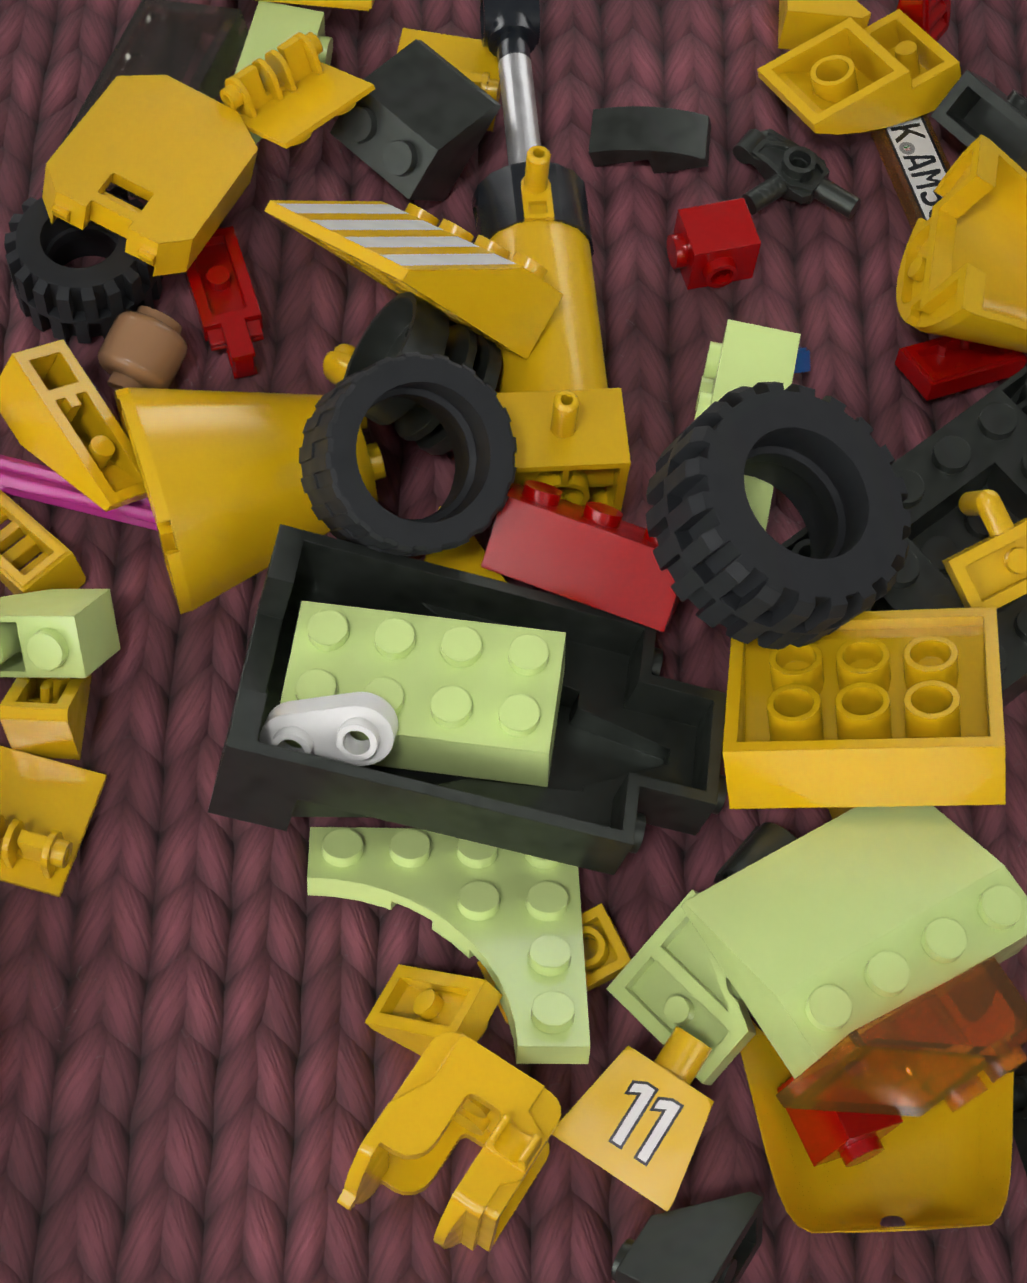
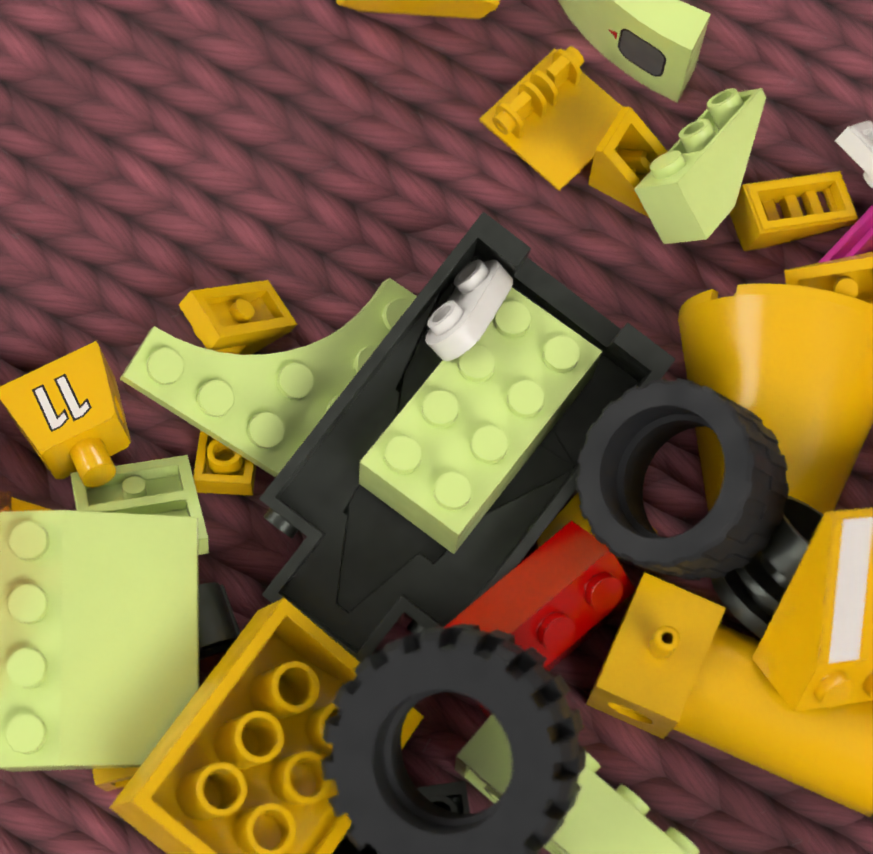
camera: 125 degrees right, 10 degrees up
yellow animal [337,1032,561,1252] -> none

